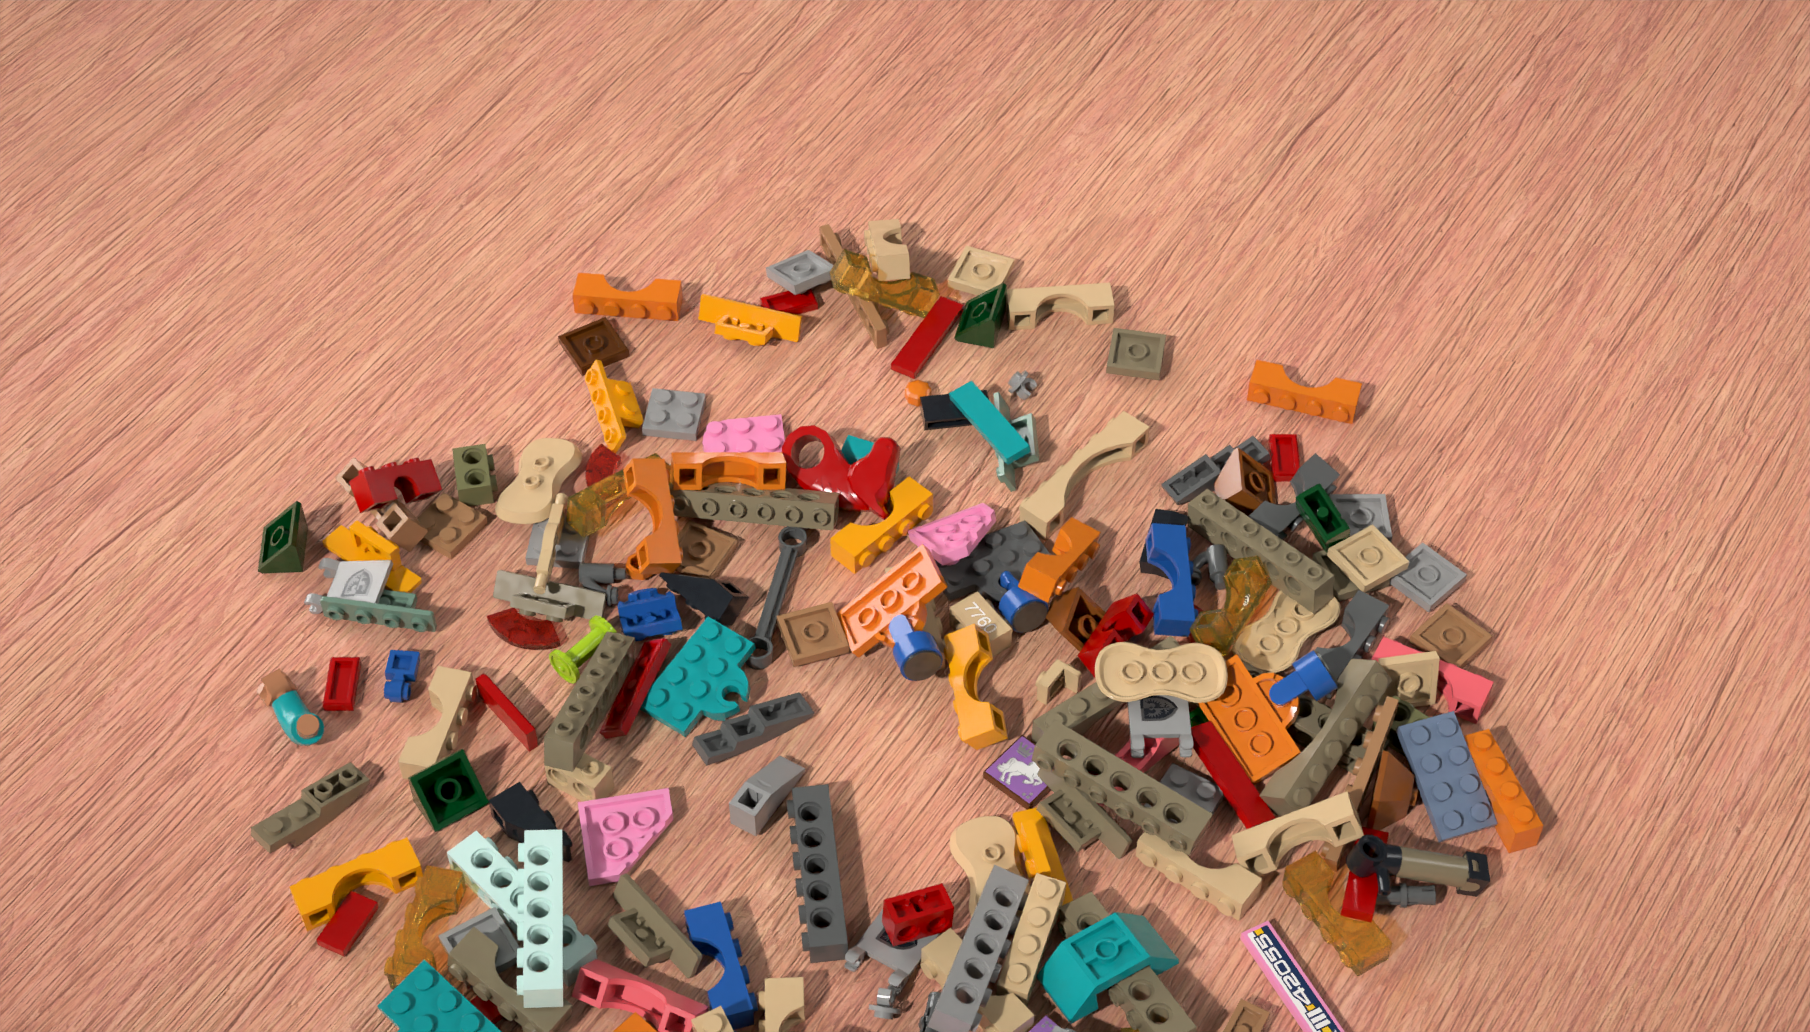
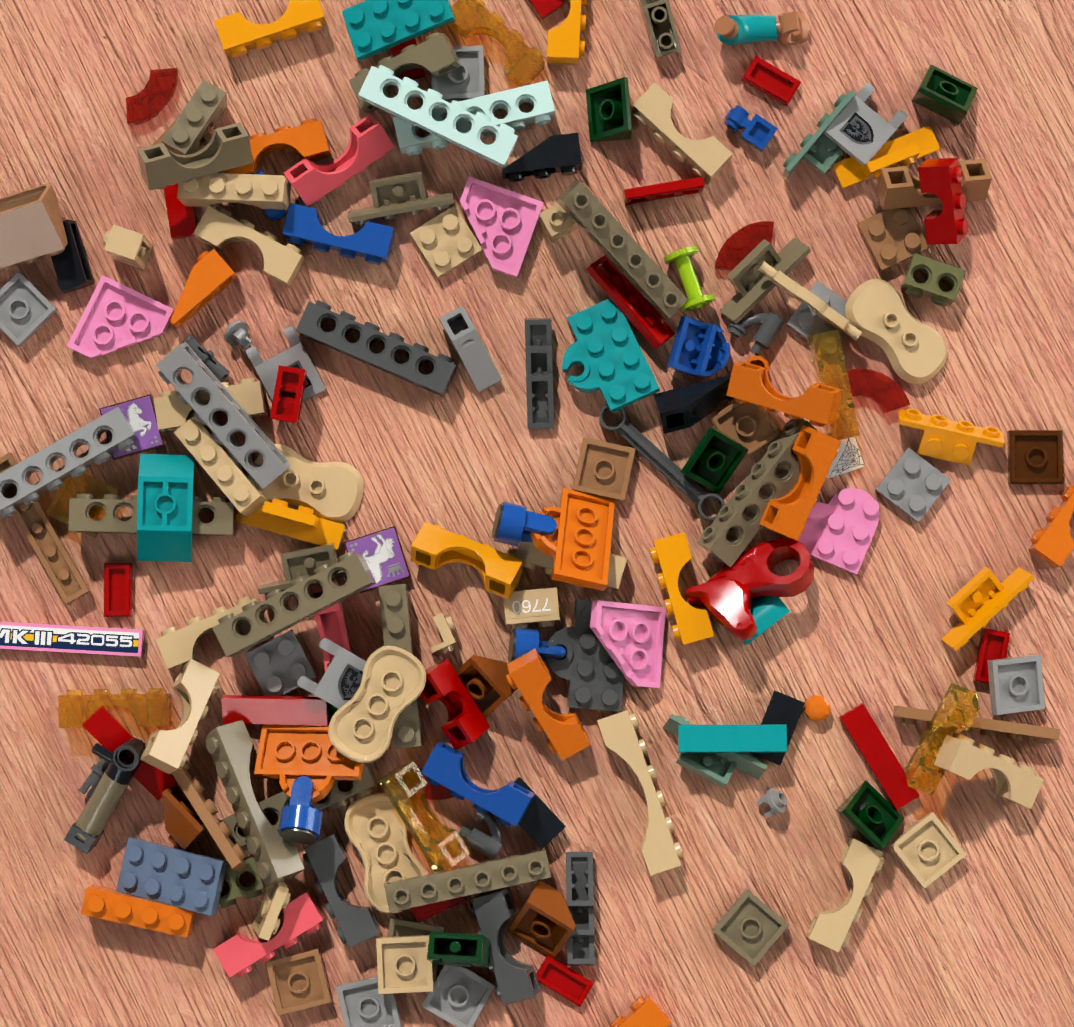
camera: 125 degrees right, 35 degrees up
none -> red tile [104,563,133,617]
none -> tan plate [410,205,483,279]
none -> dark green slope [680,427,748,494]

